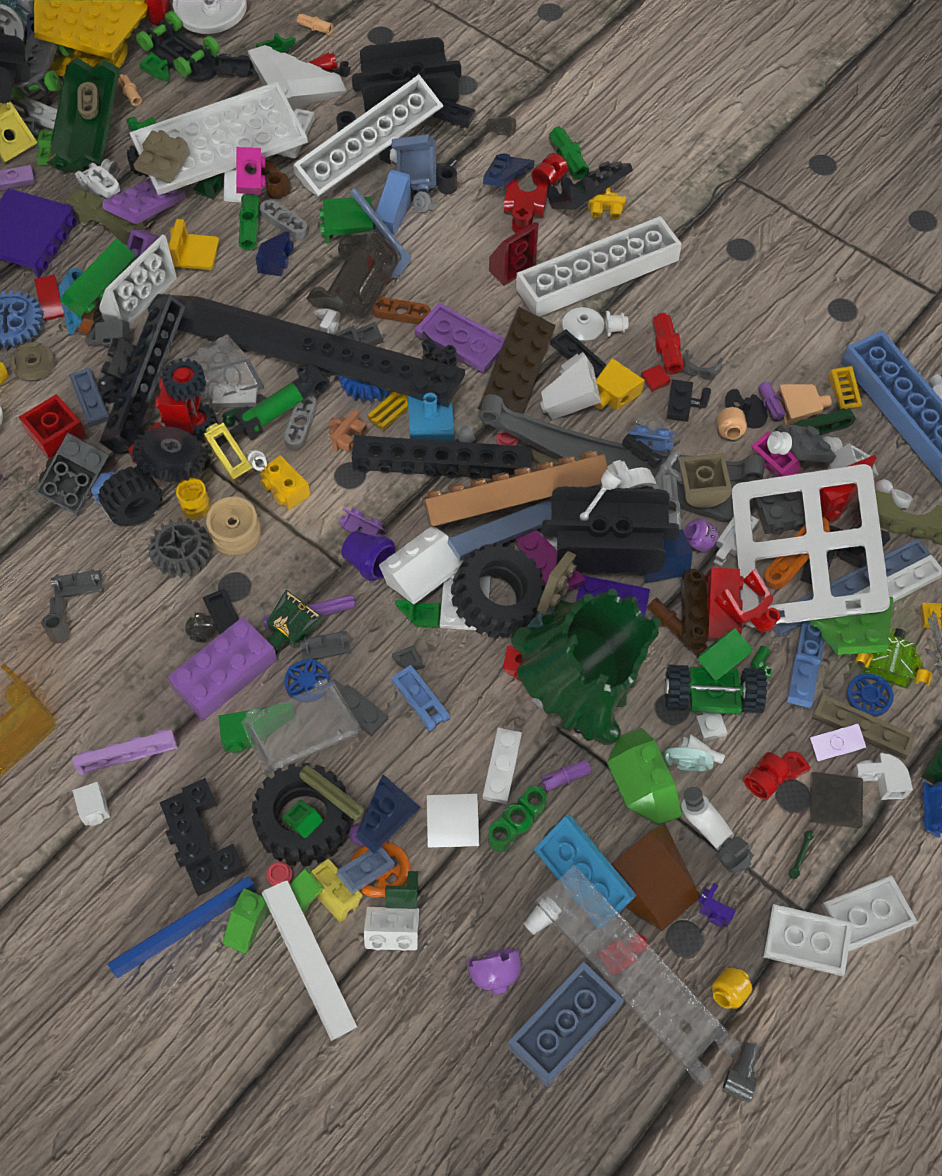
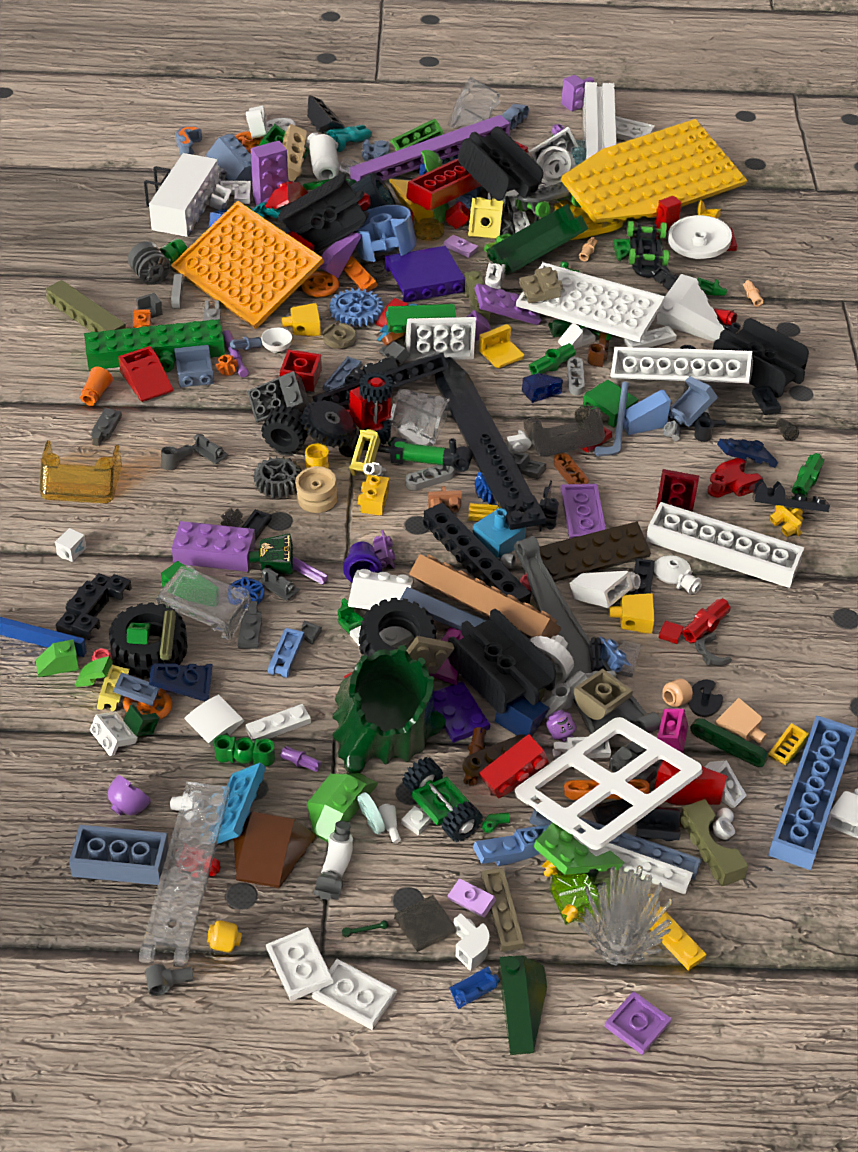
camera: 50 degrees right, 15 degrees down
lavender plate [72,730,178,775] -> none
dark tan plate [78,82,99,119] -> none
white bush [100,159,118,178] -> none
dark pink brick [236,147,265,194] -> none
white tile [262,880,357,1041] -> none
red wheel [531,153,568,186] -> none
white hinge [580,469,622,521] -> none
black plate [666,379,711,422] -> none
green panel [694,628,753,681] -> none
dark purple bracket [698,883,736,927] -> none
red piece [715,569,780,632] -> none
red wheel [743,752,791,800] -> none
medium lavender axle [758,382,785,420] -> none
dark grey plate [767,424,842,463] -> none
red tile [782,751,811,782] -> none
blue wheel [847,673,894,717] -> none

